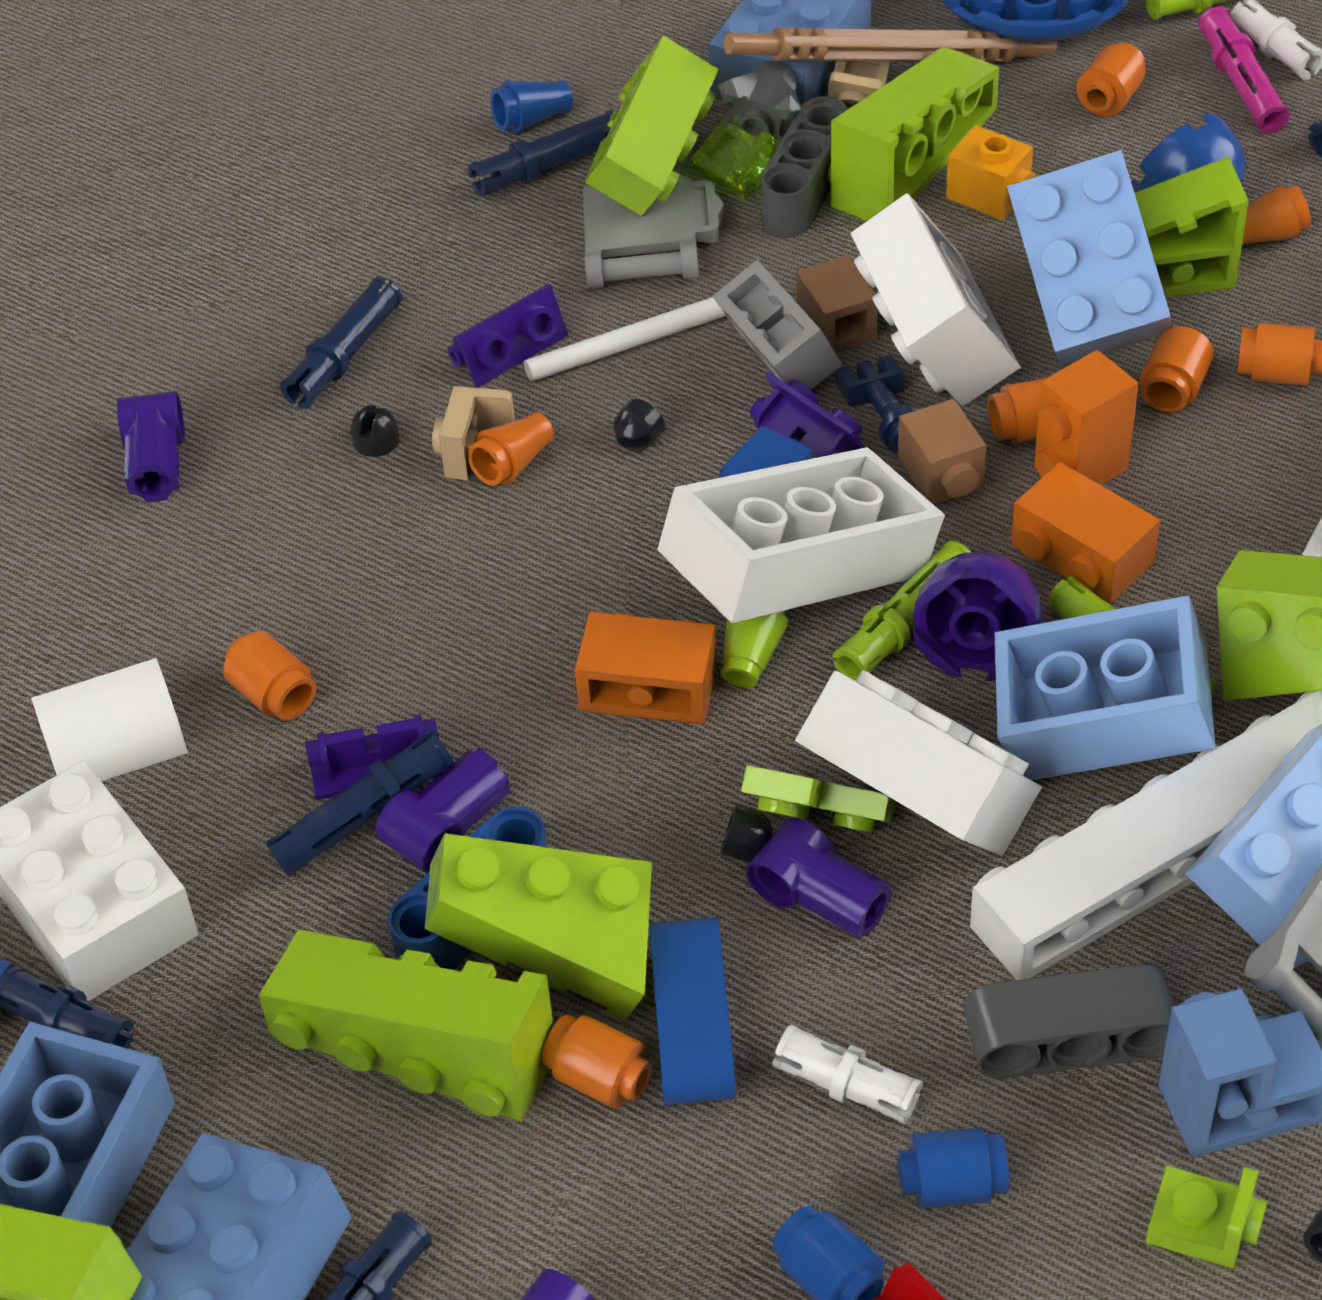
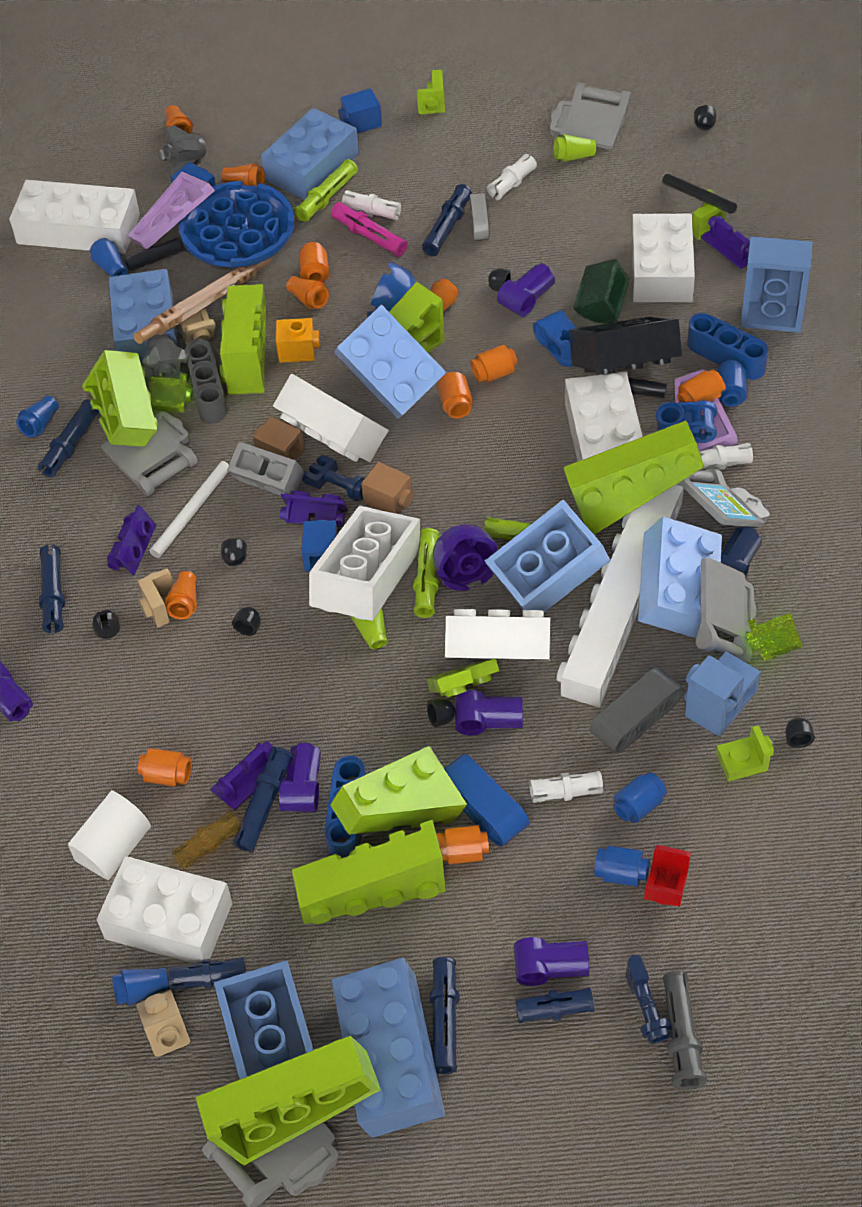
camera: 35 degrees left, 5 degrees up
orange brick [575,611,717,724] -> none
orange brick [987,377,1048,444] -> none
orange brick [1011,462,1161,604] -> none
orange brick [1034,350,1139,485] -> none
none -> clear yellow pin [171,810,241,870]
none -> black hinge [232,607,261,636]
none -> orange cone [286,276,329,309]

